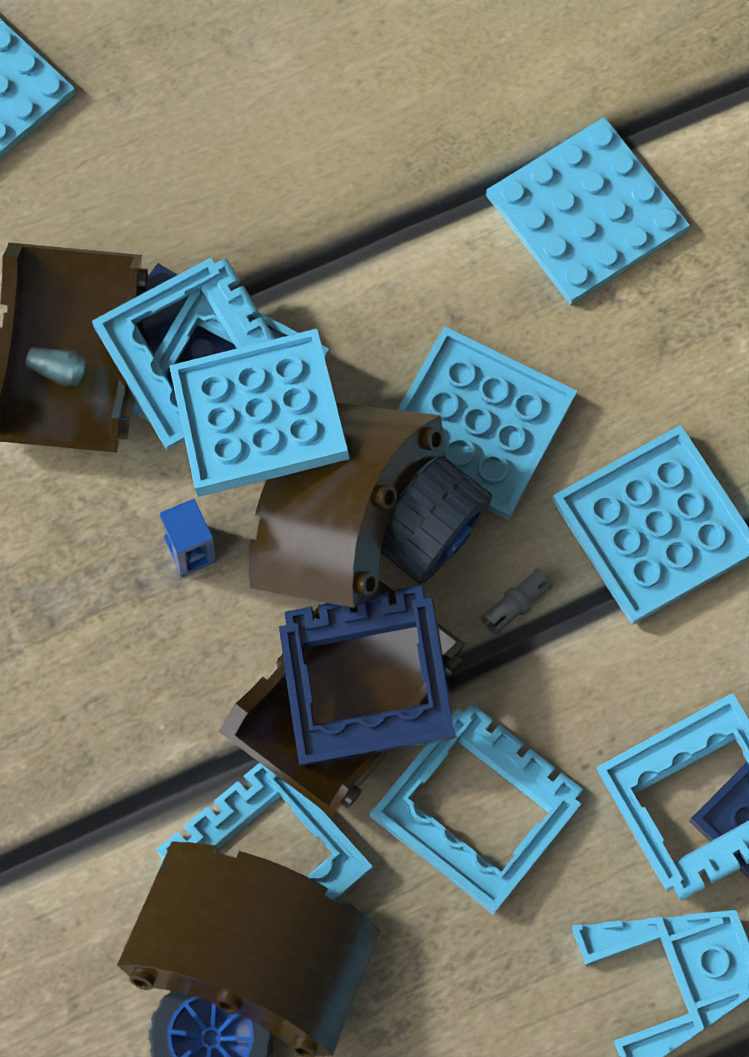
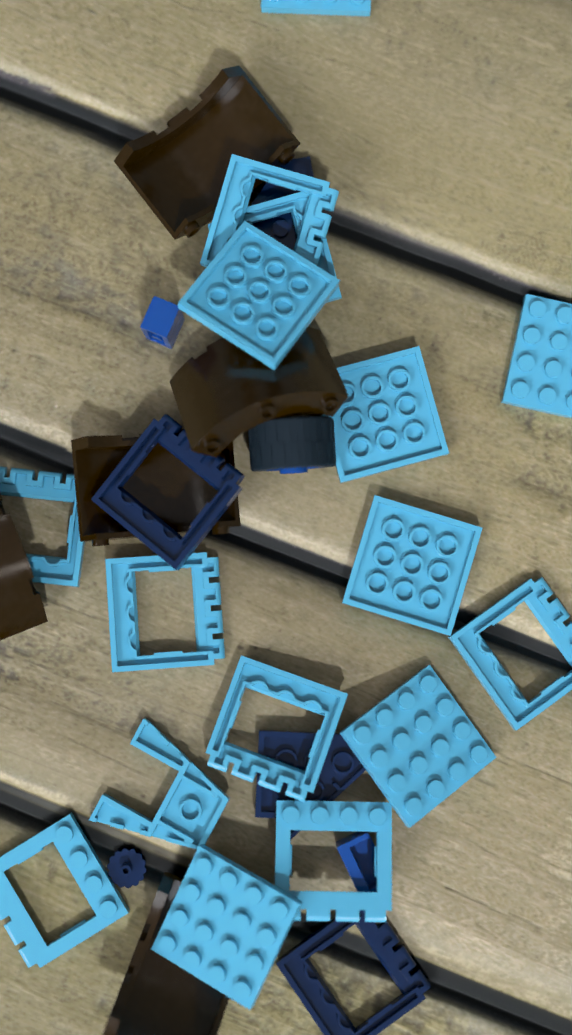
camera: 50 degrees right, 15 degrees up
clear light blue cone [26,347,85,387] -> none
dark grey pin [481,568,553,635] -> none

